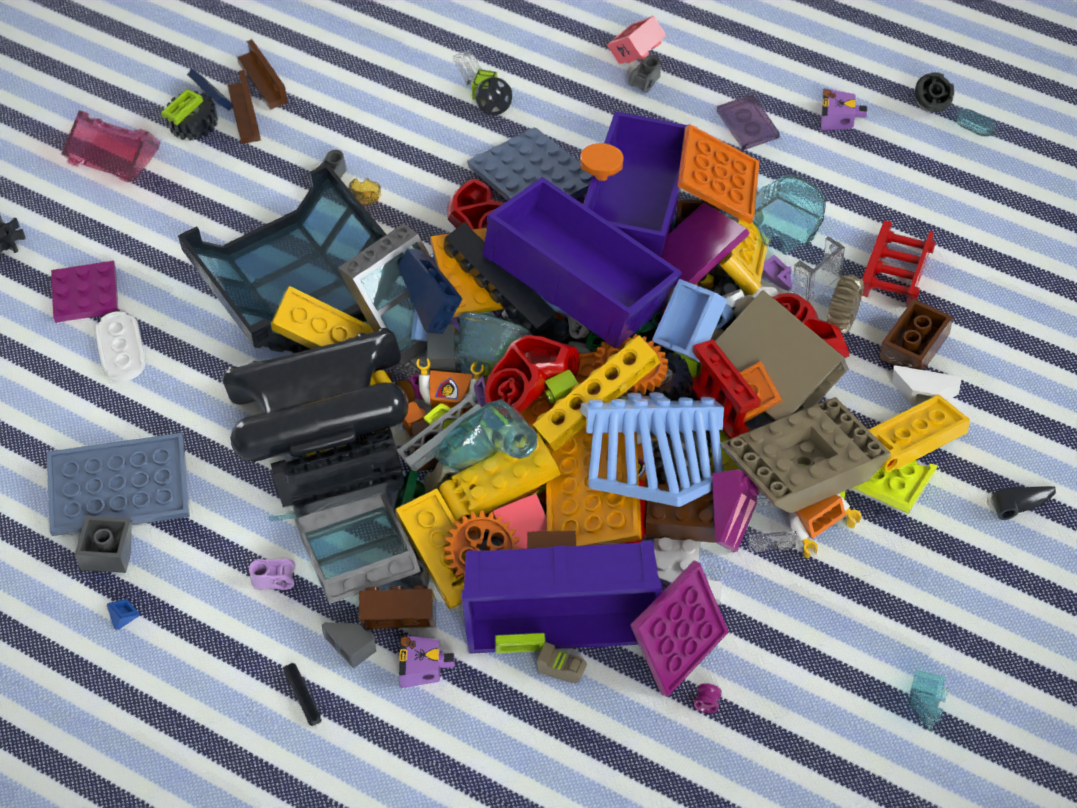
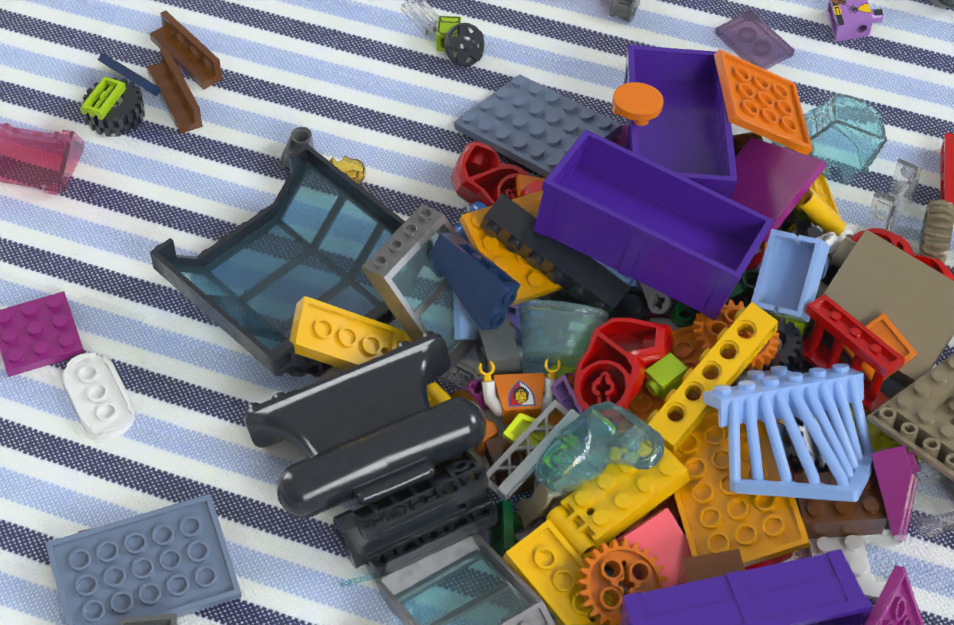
camera: 15 degrees left, 0 degrees up
medium lavender slope [762,255,792,291] -> none

